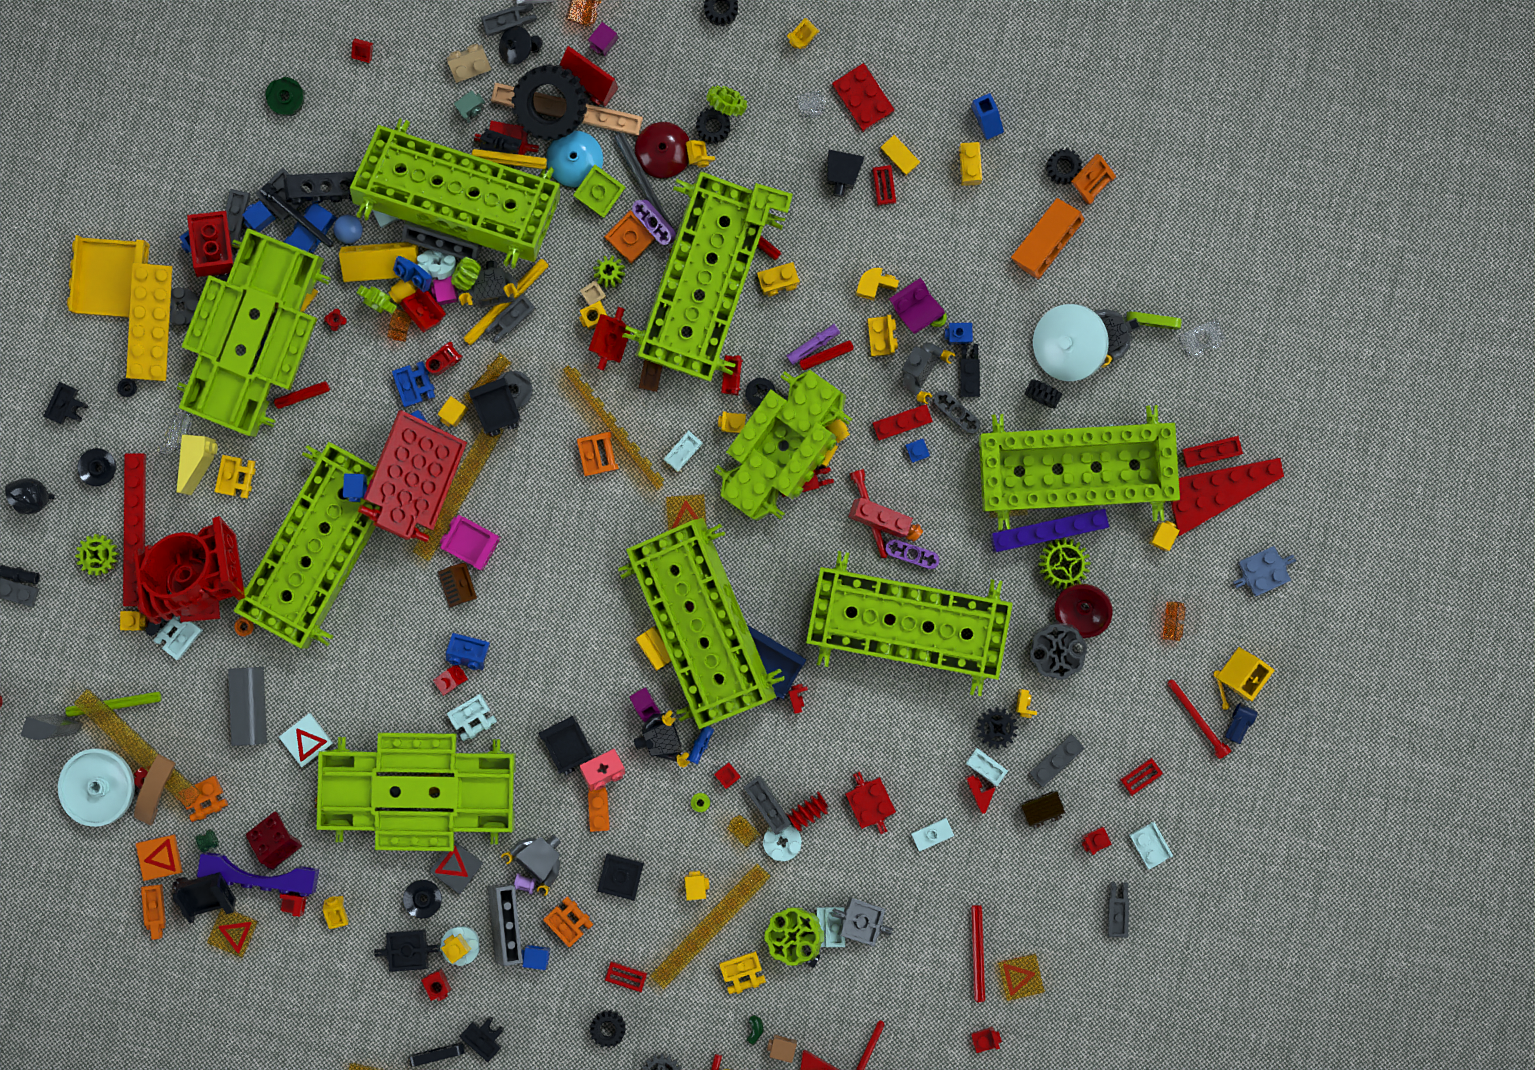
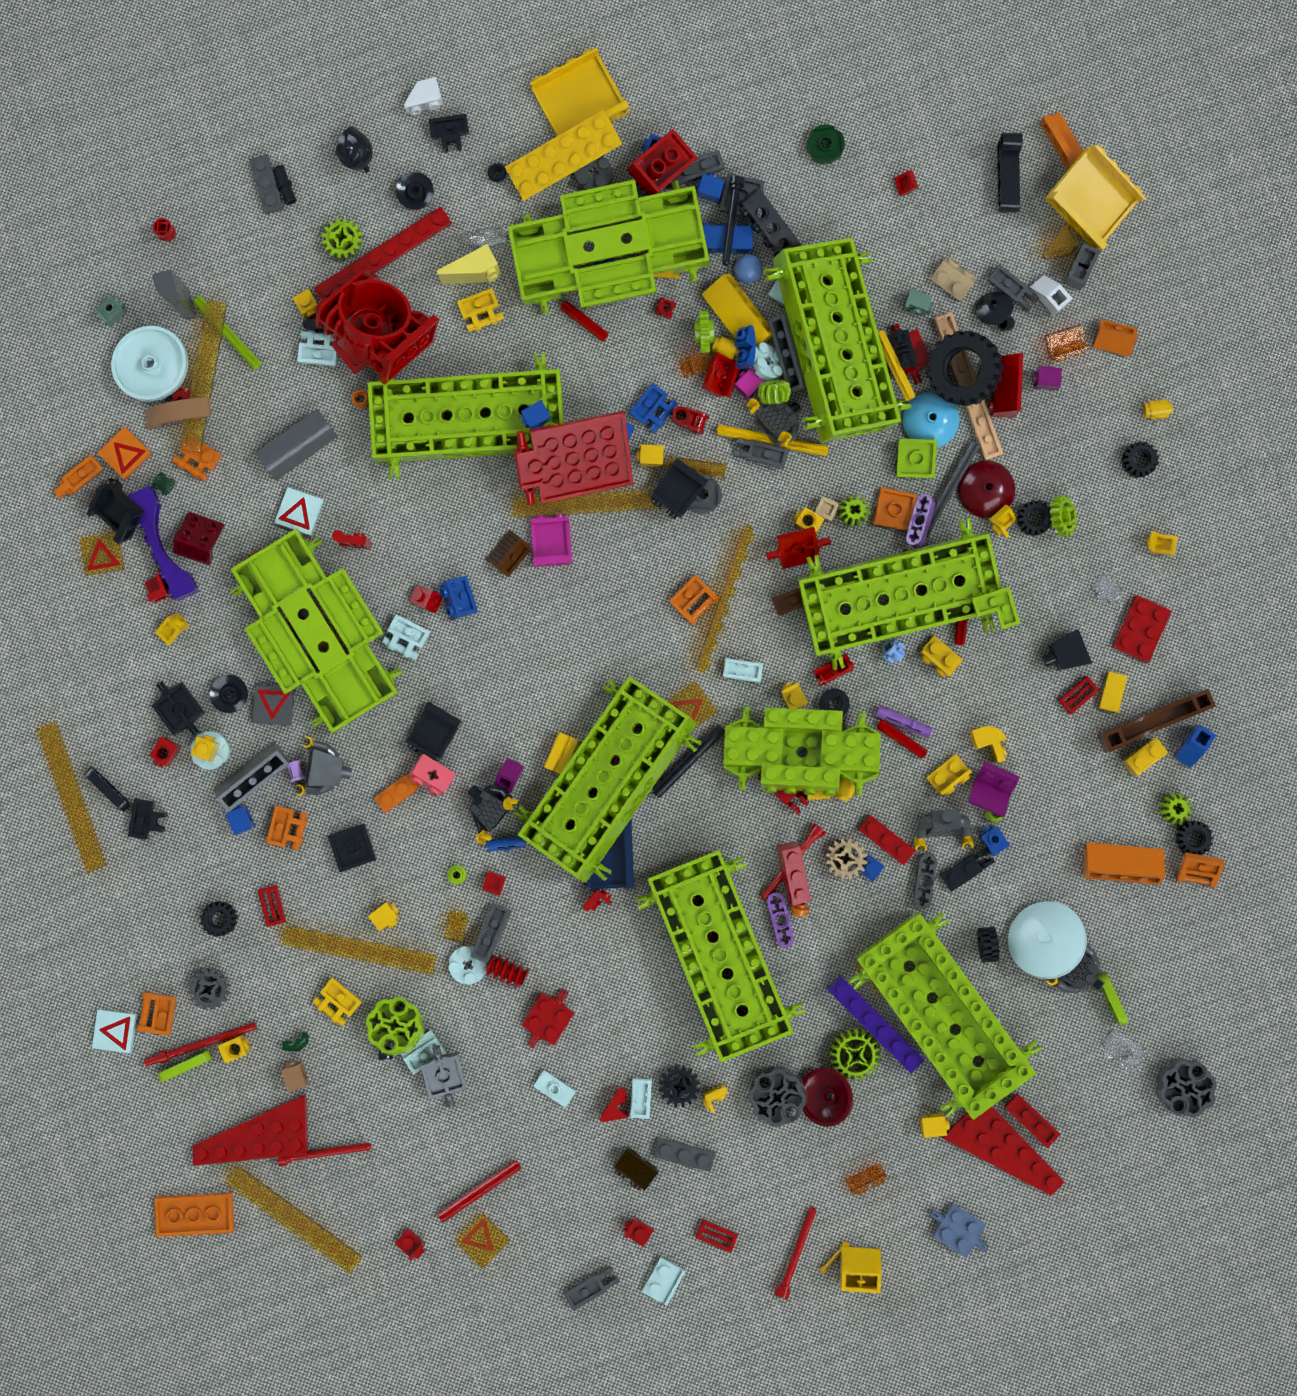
camera: 55 degrees right, 0 degrees up
dark blue piece [1224,703,1258,744] -> none
none -> sand green brick [93,295,127,328]
none -> red plate [332,530,372,550]
none -> white slope [404,77,443,115]
none -> black axle [652,725,725,798]
none -> tan gear [826,838,868,880]
none -> light blue gear [882,638,905,664]
none -> reddish brown arch [1097,689,1216,753]
none -> dark grey connector [1156,1058,1217,1118]
none -> lime gear [1159,793,1193,825]

